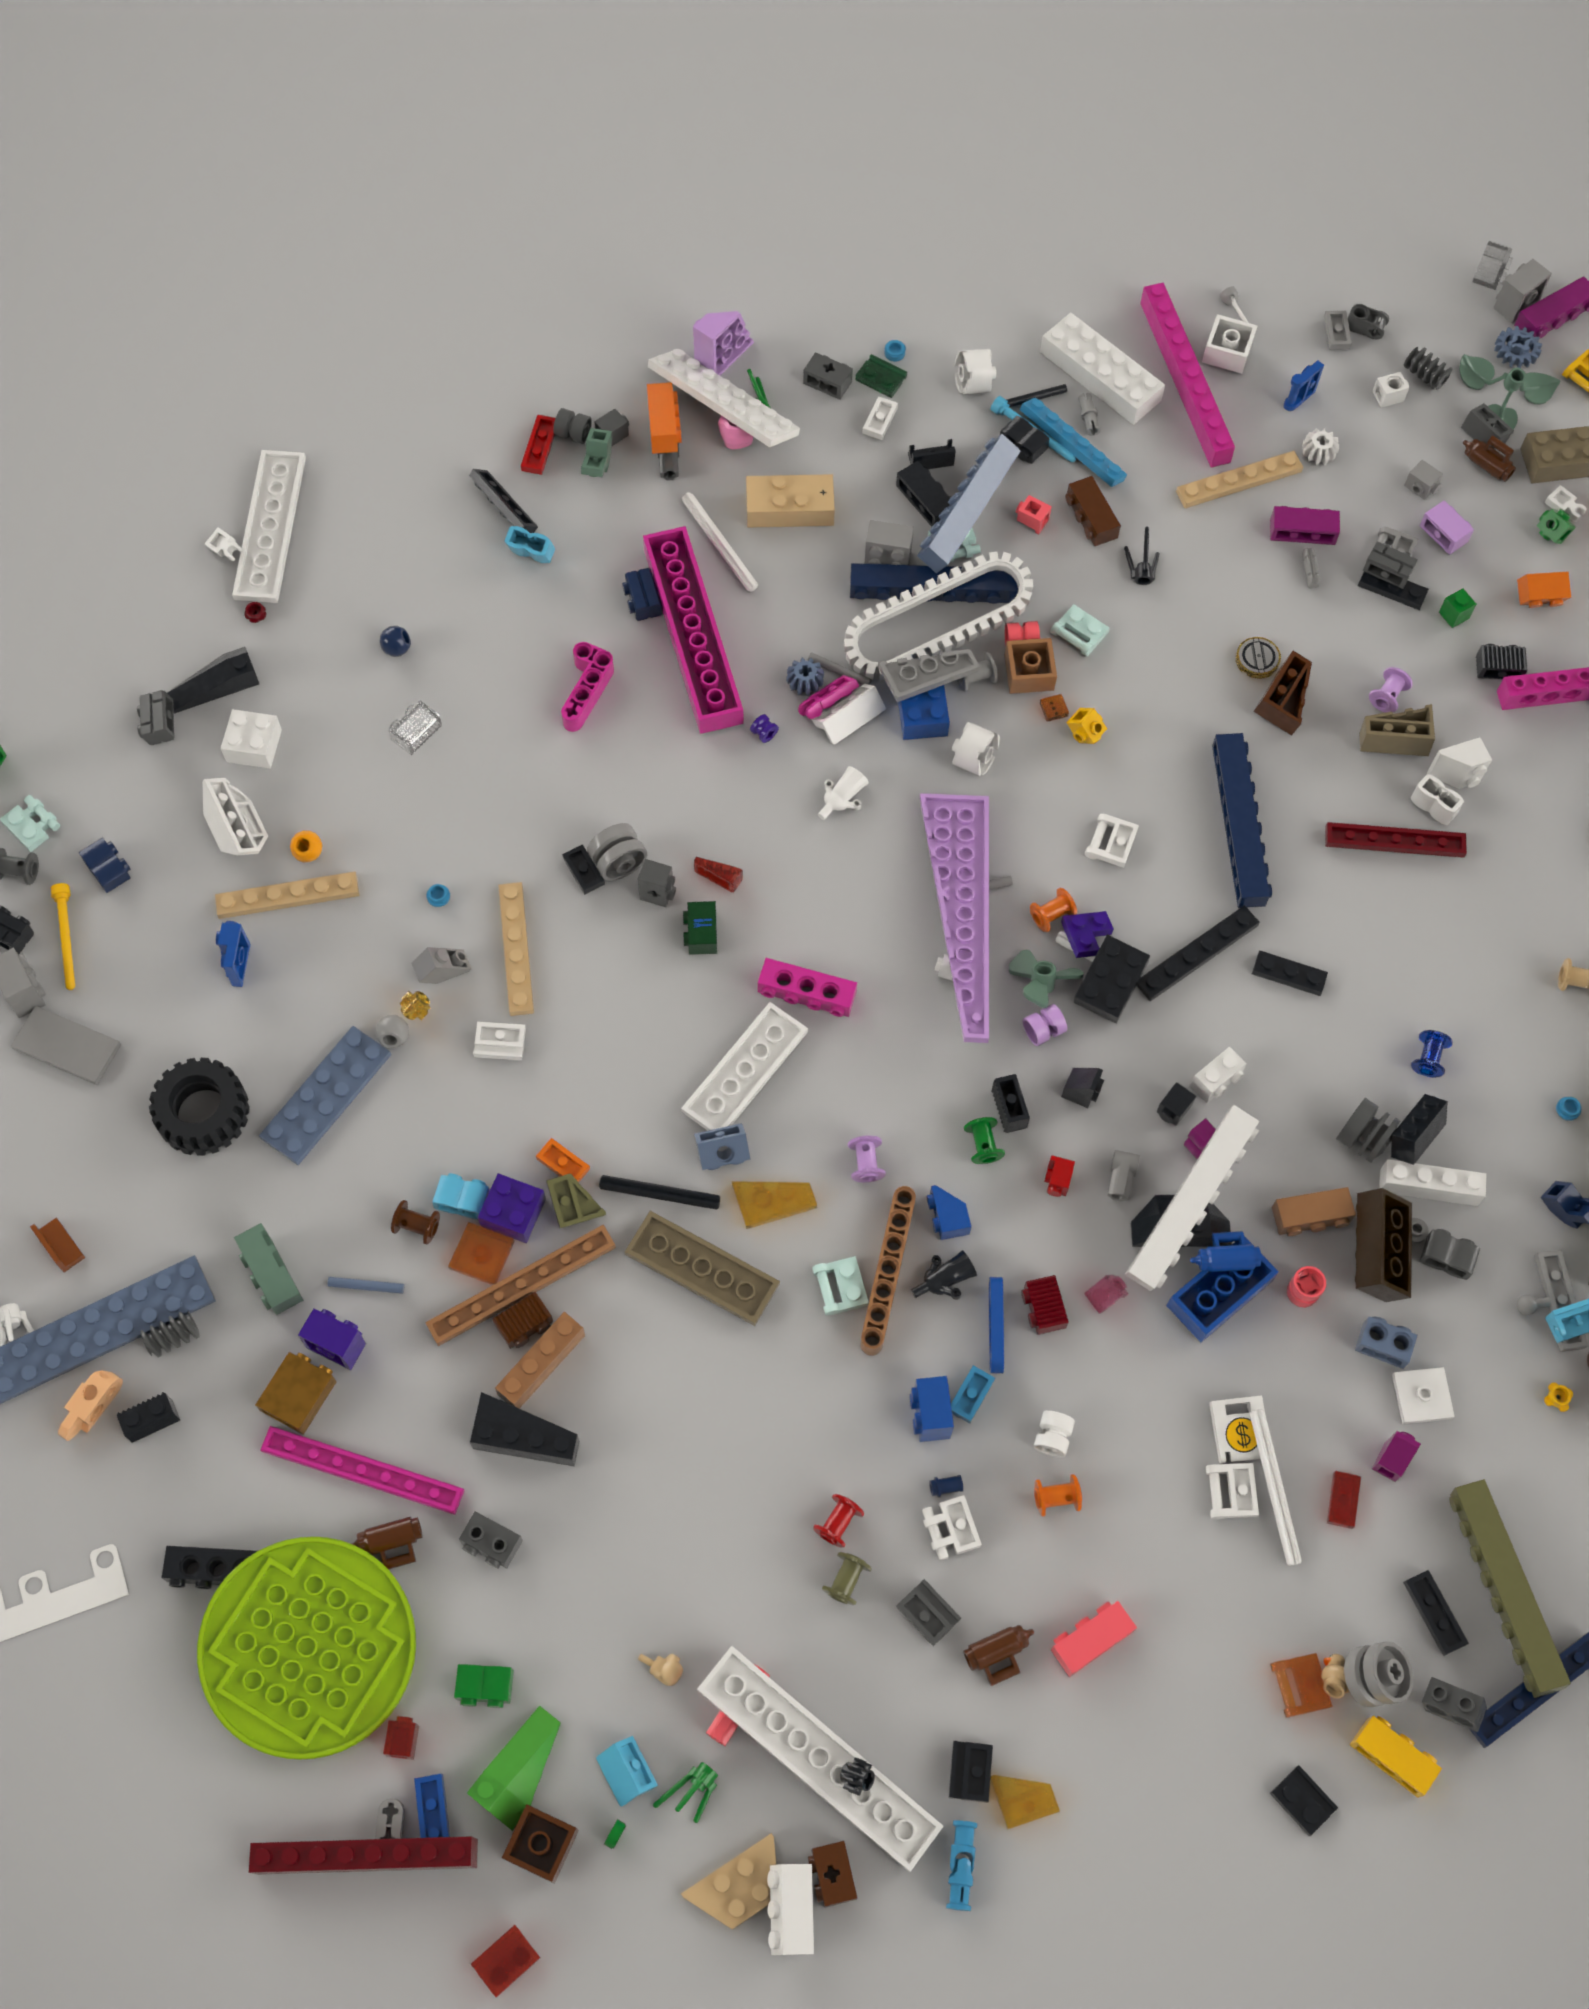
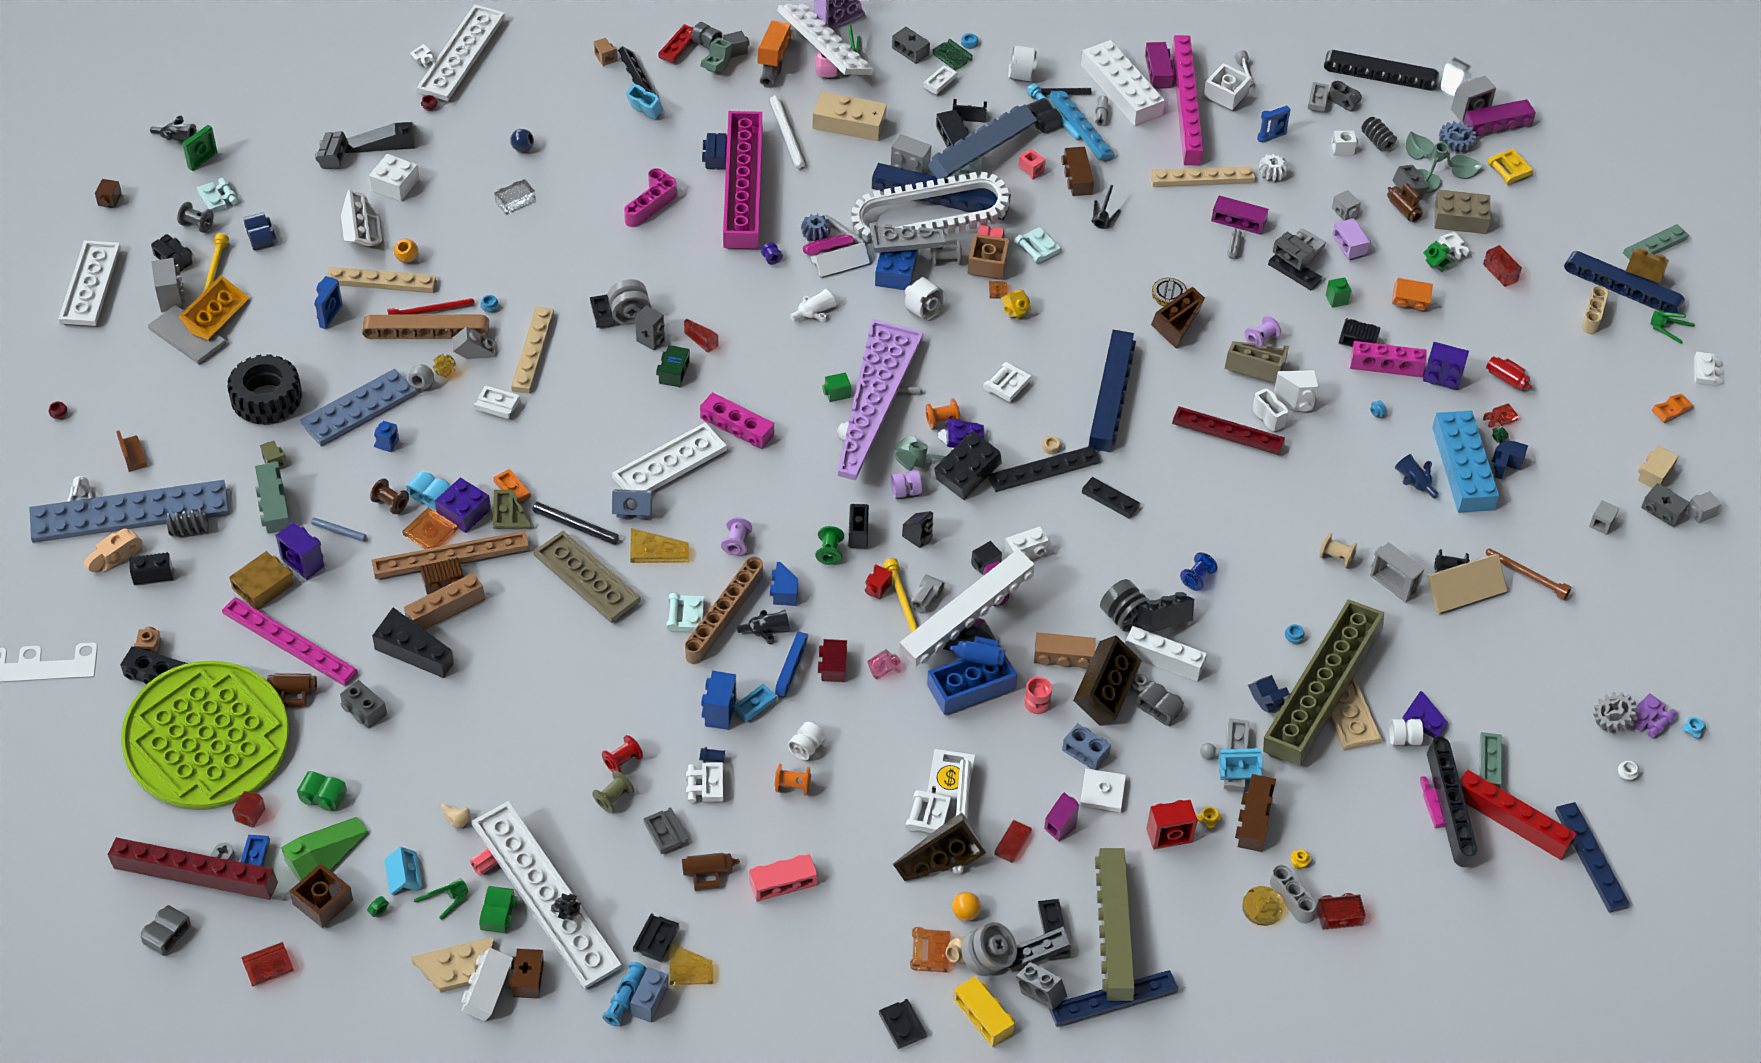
camera: 15 degrees right, 15 degrees down
none -> medium nougat brick [134,626,162,654]
none -> dark grey brick [141,905,191,956]
none -> light orange slope [179,275,250,340]
none -> olive brick [260,441,288,469]
none -> medium nougat beam [362,314,489,339]
none -> blue brick [374,420,399,452]
none -> red piece [387,298,475,315]
none -> green brick [479,886,518,934]
none -> medium nougat brick [594,38,618,66]
none -> sand blue brick [630,967,669,1022]
none -> green brick [822,372,851,402]
none -> yellow piece [883,558,918,633]
none -> dark brown wedge [893,812,986,881]
none -> light orange piece [952,892,981,921]
none -> plate [1009,926,1072,972]
none -> tan tile [1042,436,1061,454]
none -> magenta brick [1145,42,1176,89]
none -> red brick [1146,799,1198,850]
none -> black beam [1324,50,1439,91]
none -> dark azure plate [1370,400,1387,418]

